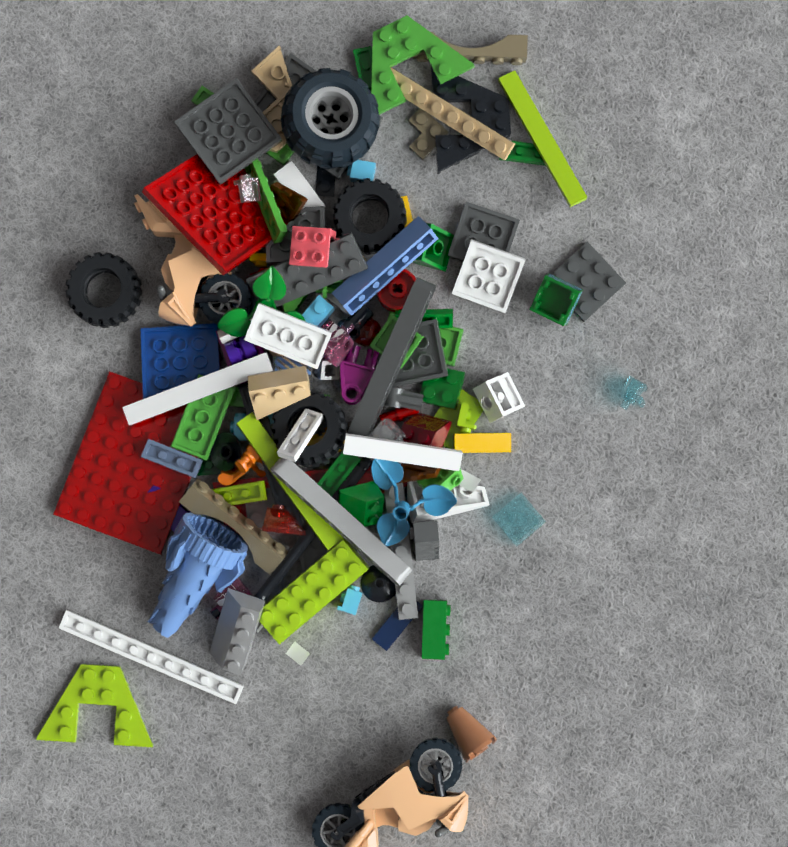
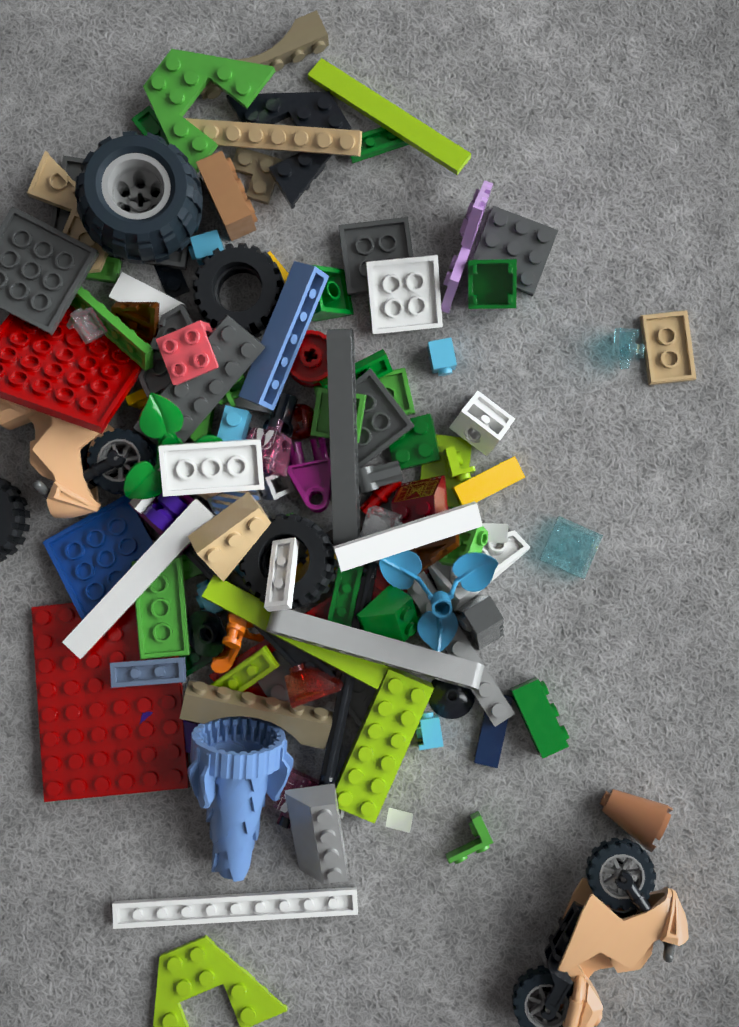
camera: 30 degrees left, 0 degrees up
none -> medium nougat brick [196,150,258,241]
none -> medium azure brick [427,337,457,376]
none -> lavender wing [441,180,493,313]
none -> bright green bracket [445,811,493,864]
none -> tan tile [639,310,696,385]

